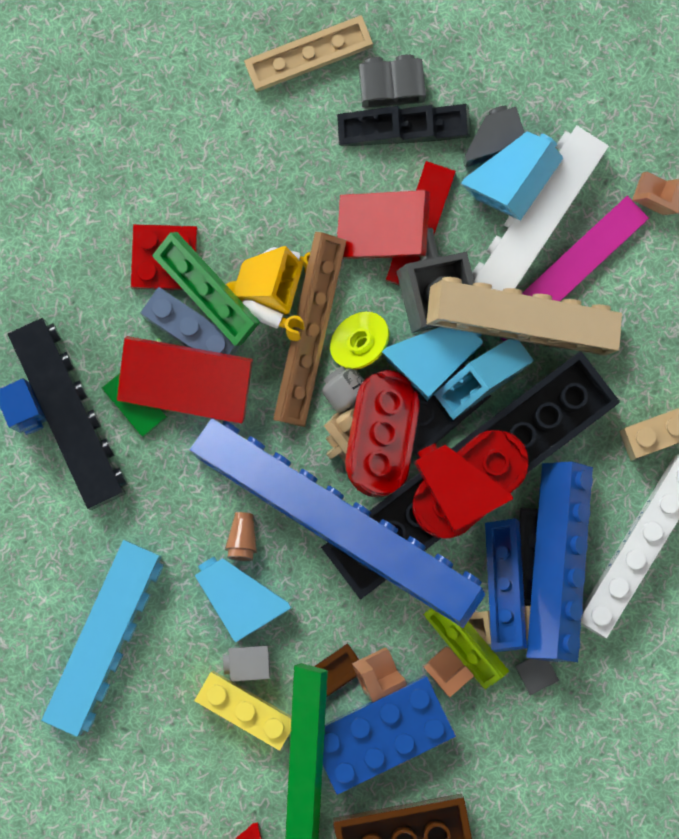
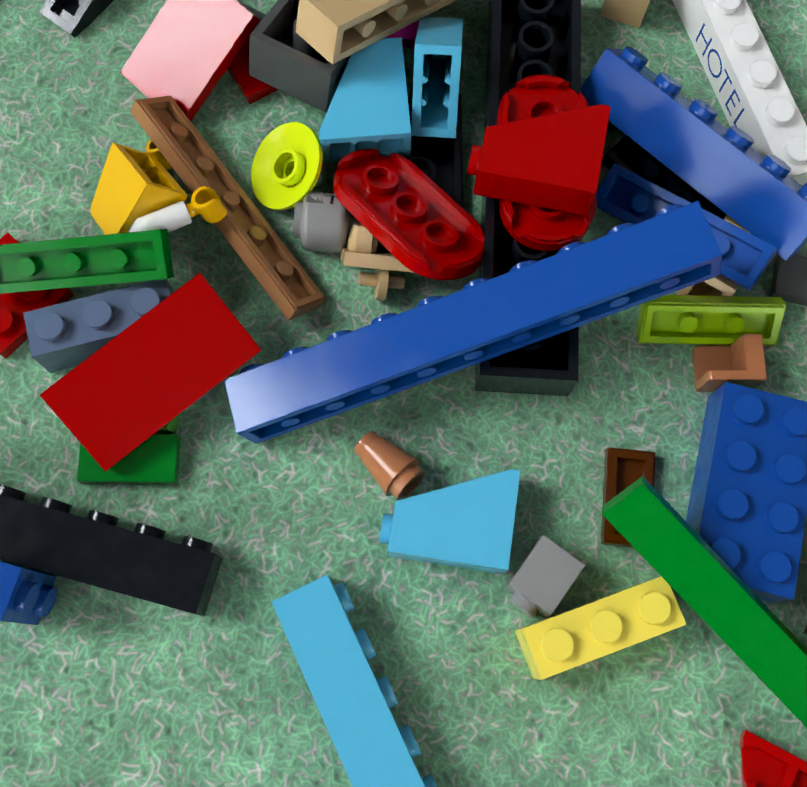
camera: 55 degrees left, 10 degrees down
nougat panel [352,648,407,702] -> none

